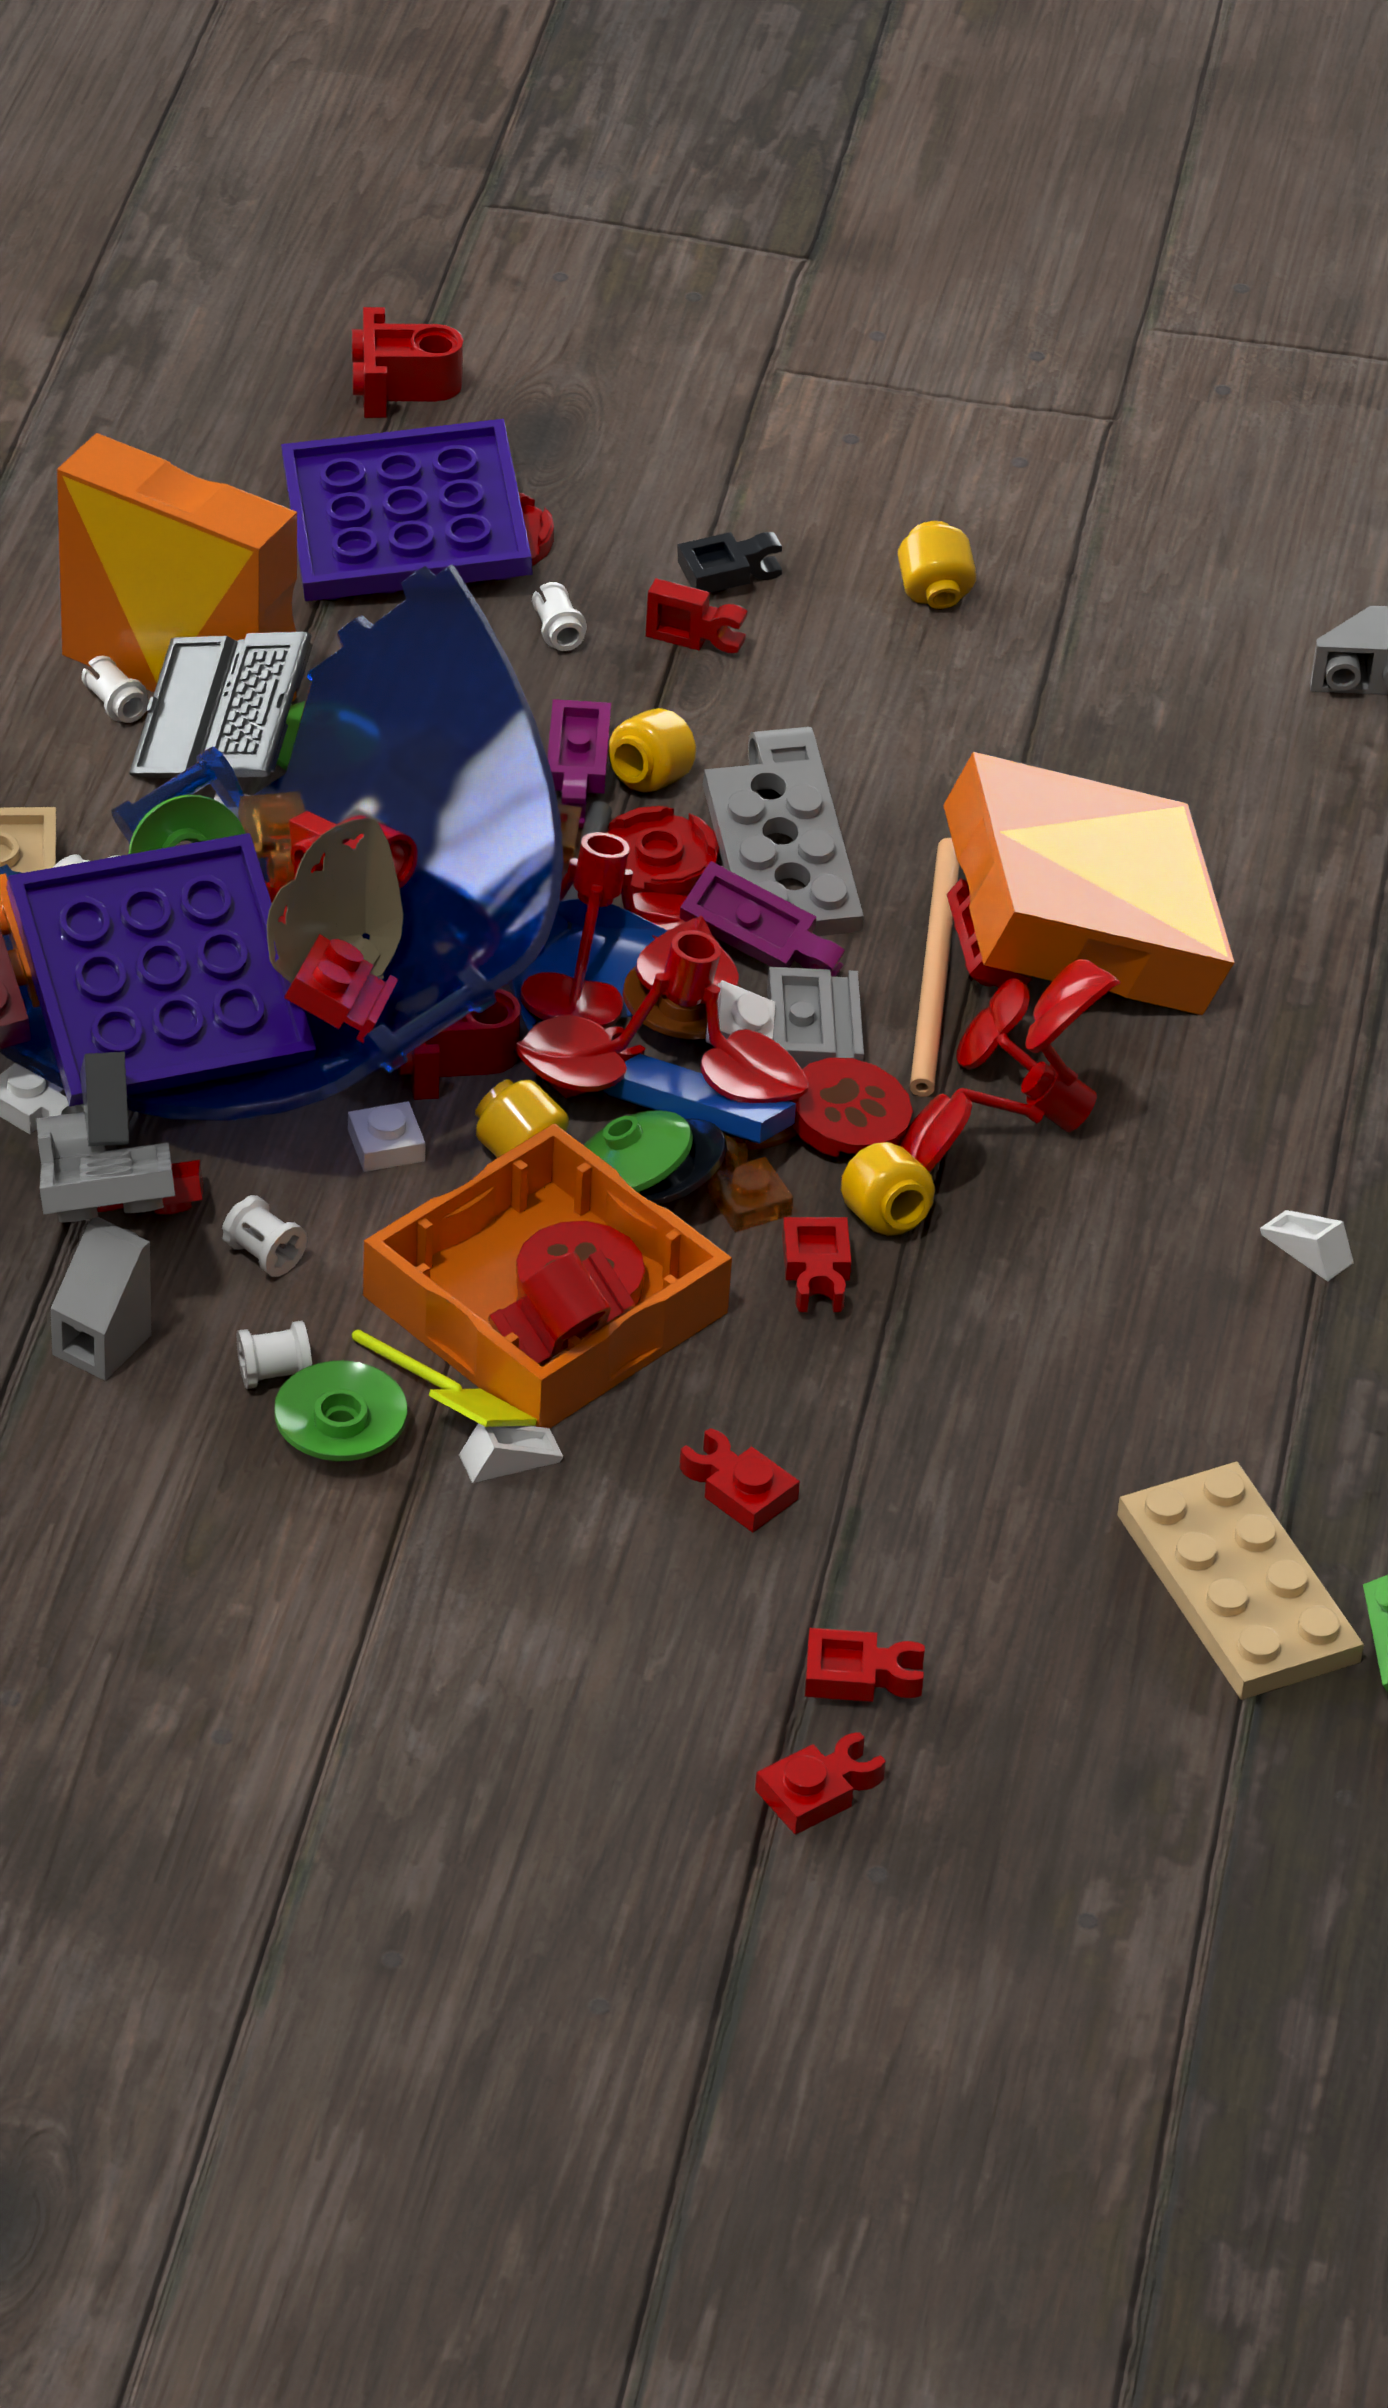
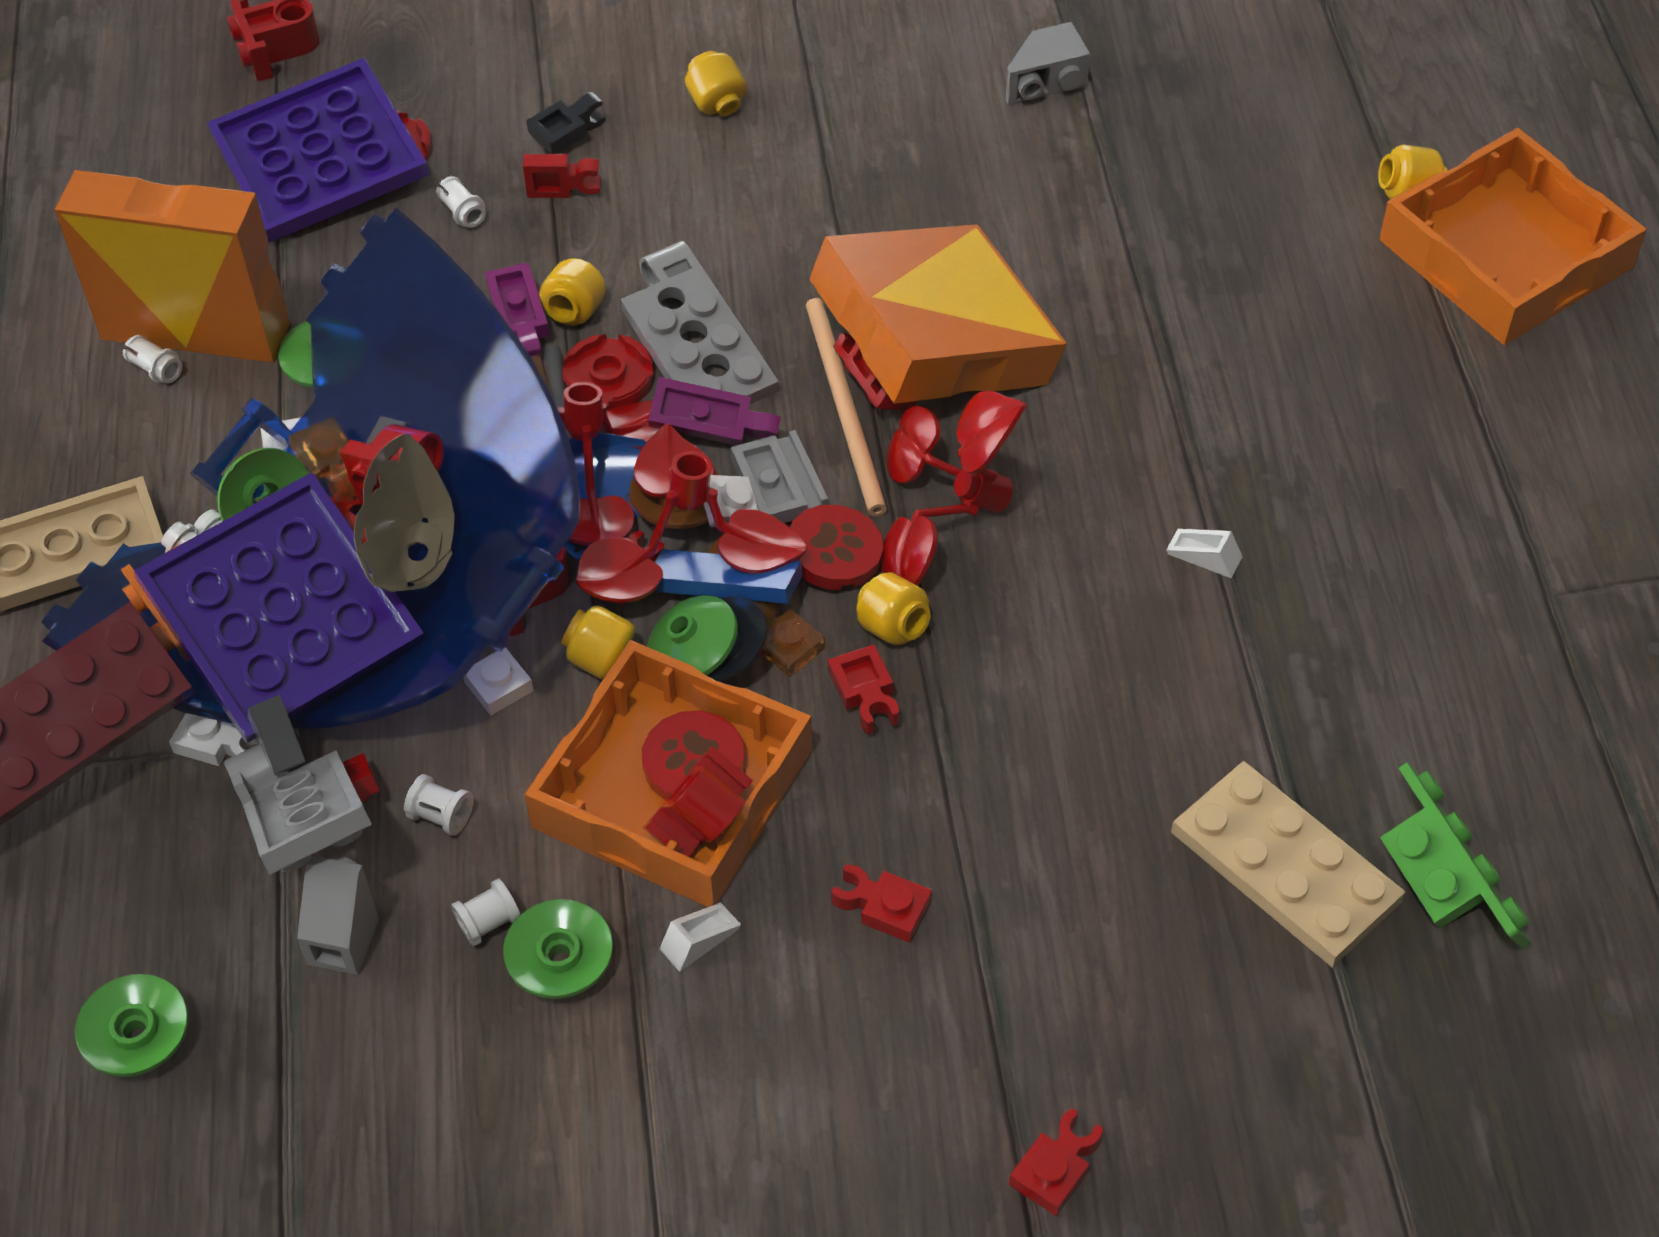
camera: 15 degrees left, 10 degrees up
piece [129,632,313,778] -> none
red plate [284,934,398,1043] -> none
neon yellow piece [352,1329,537,1427] -> none
red plate [805,1628,925,1702] -> none

